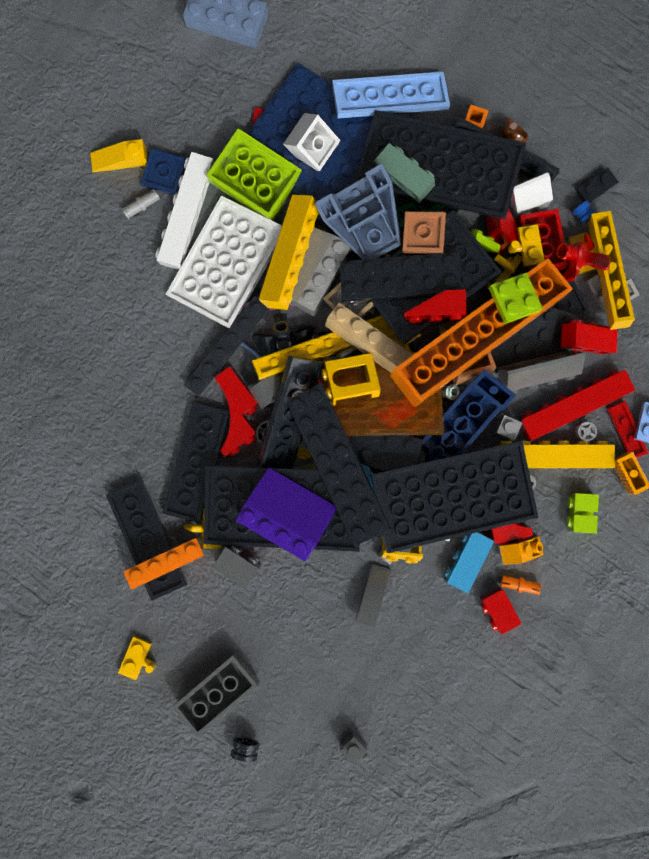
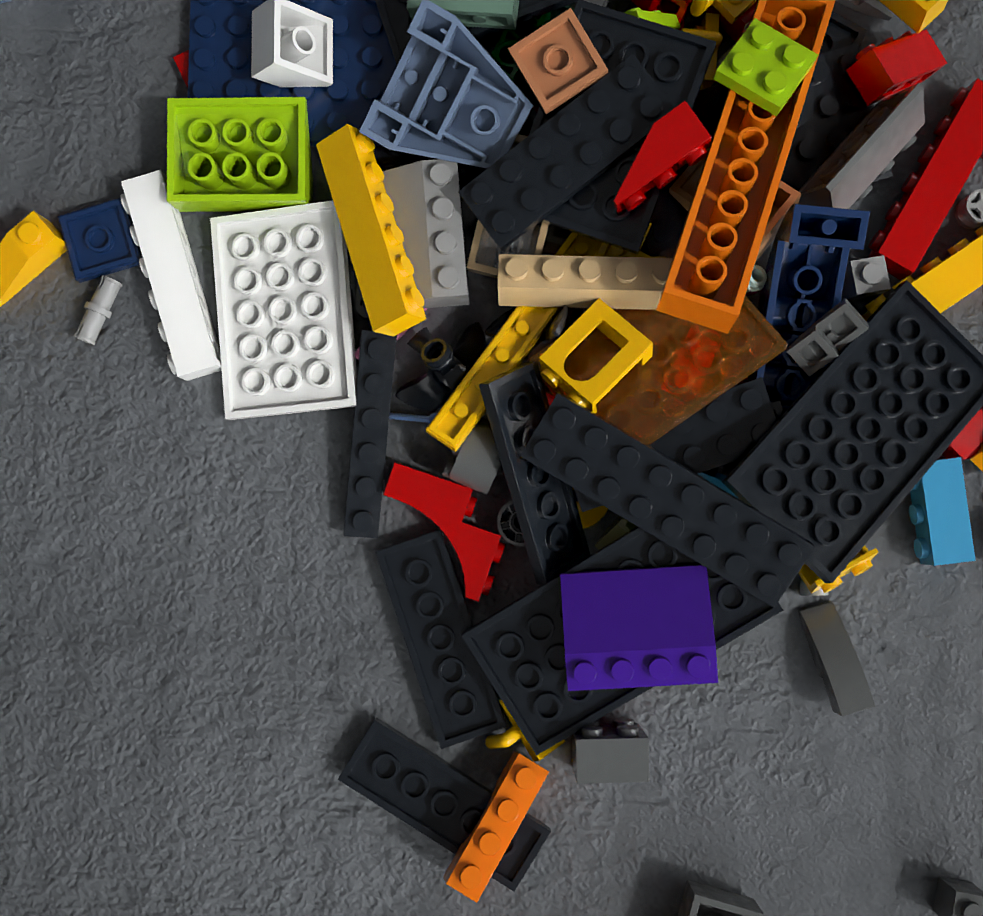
camera: 40 degrees left, 0 degrees up
none -> dark grey slope [786,298,869,377]

